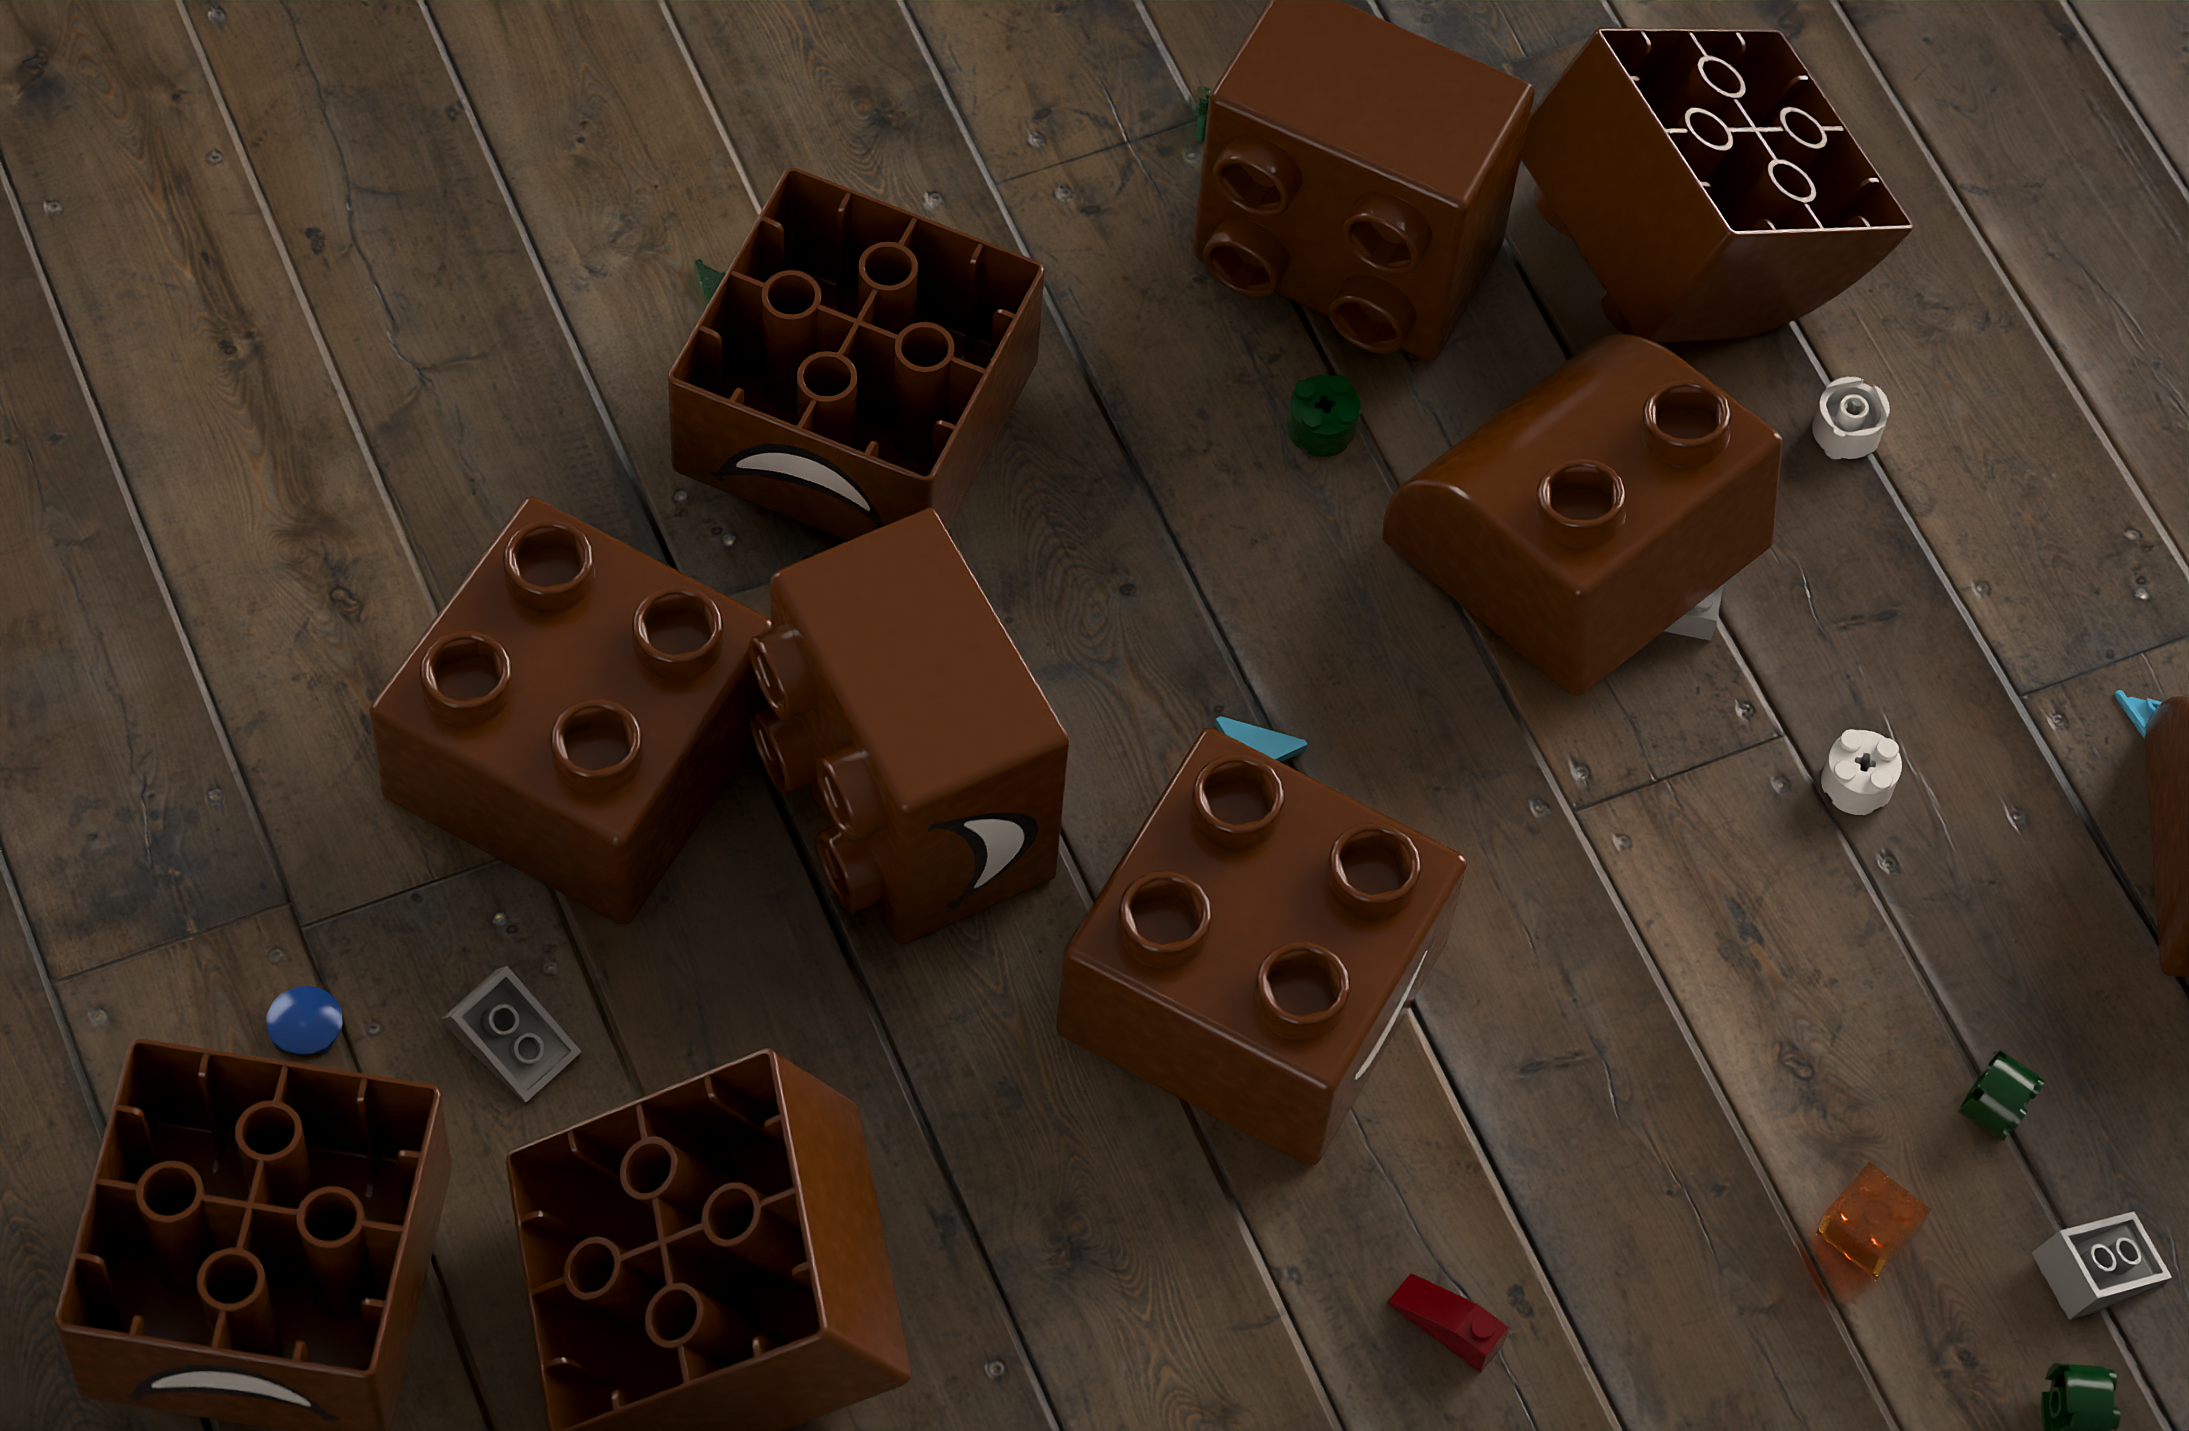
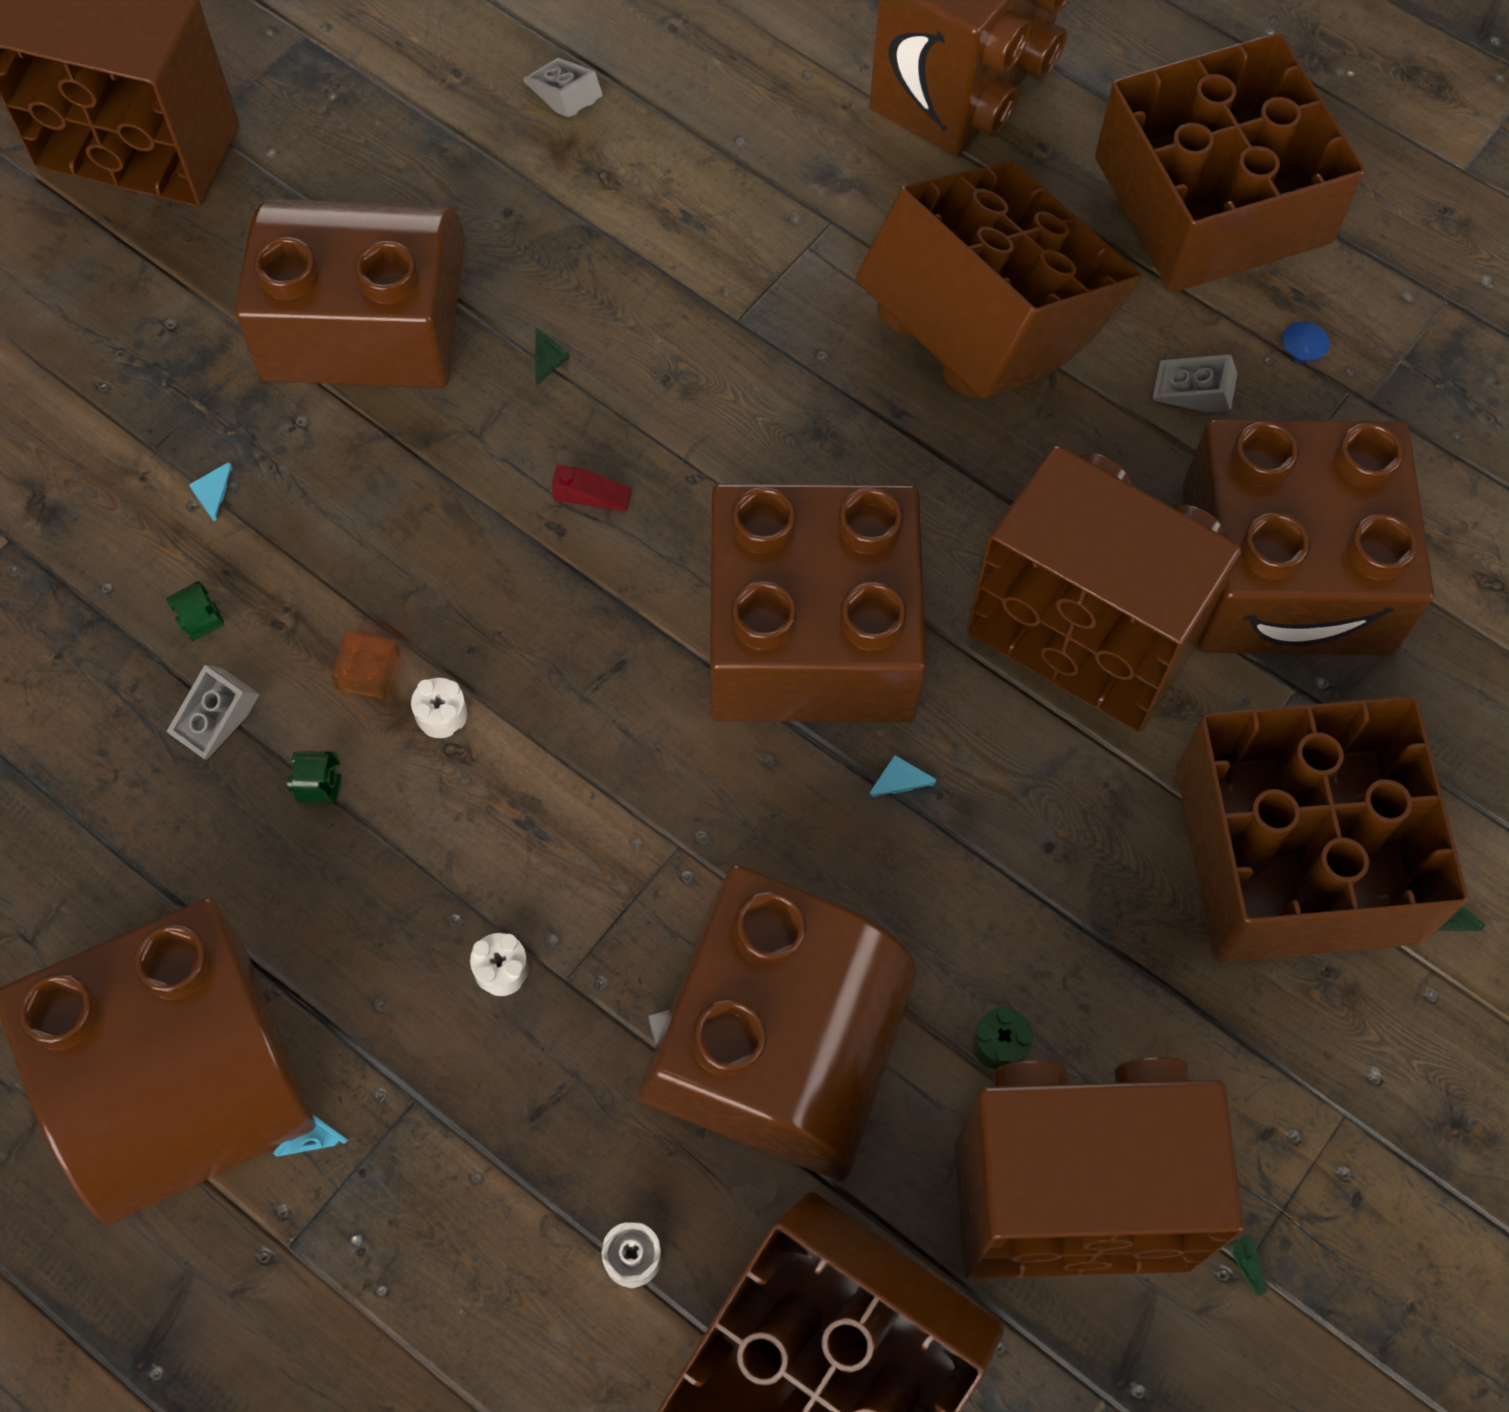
camera: 155 degrees right, 5 degrees up
none -> white brick [411,678,467,738]

